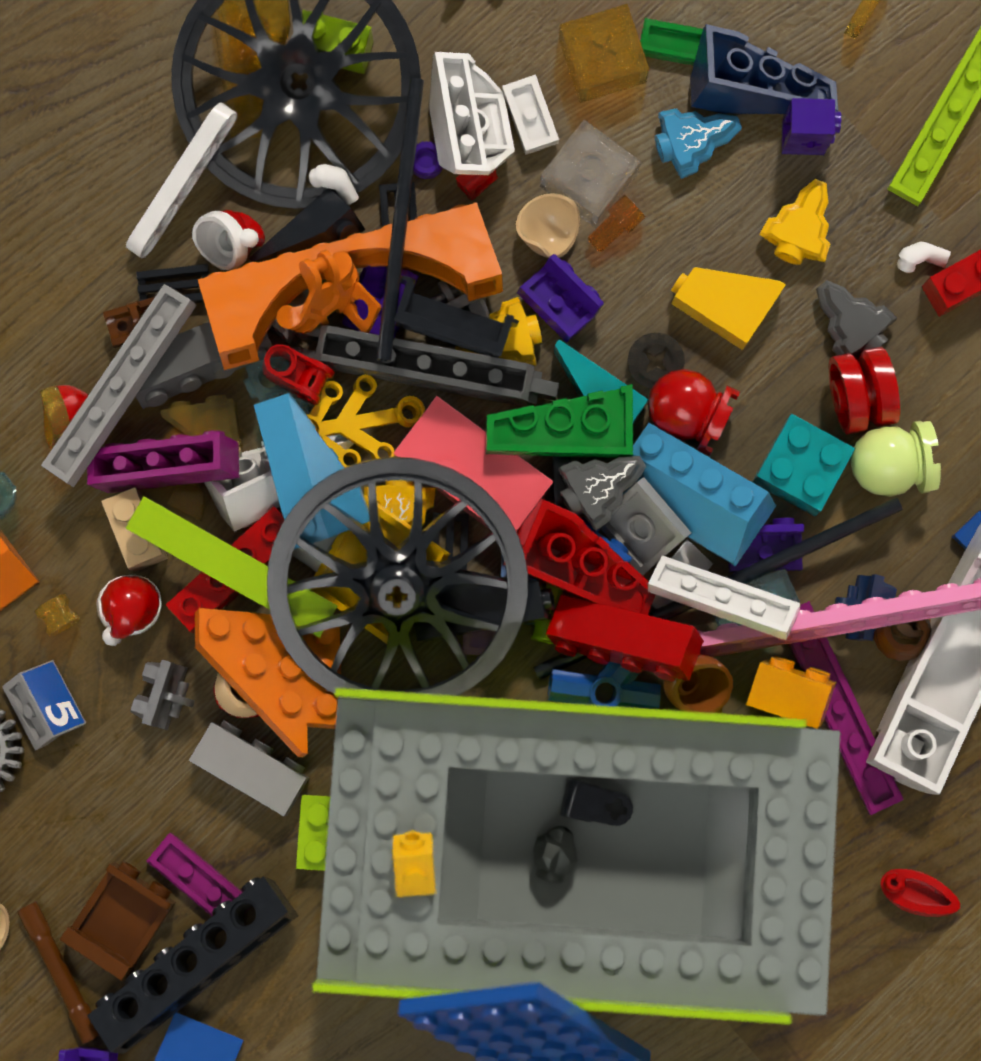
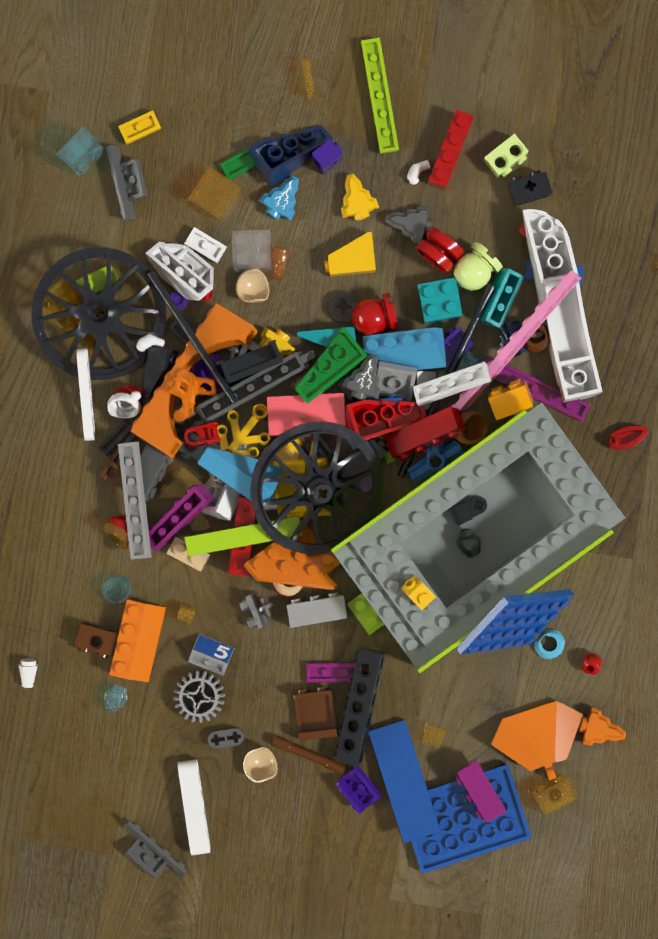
camera: 35 degrees left, 5 degrees up
red piece [96,575,162,646] -> none
dark purple bracket [517,254,604,343] -> none
none -> teal brick [479,268,524,329]

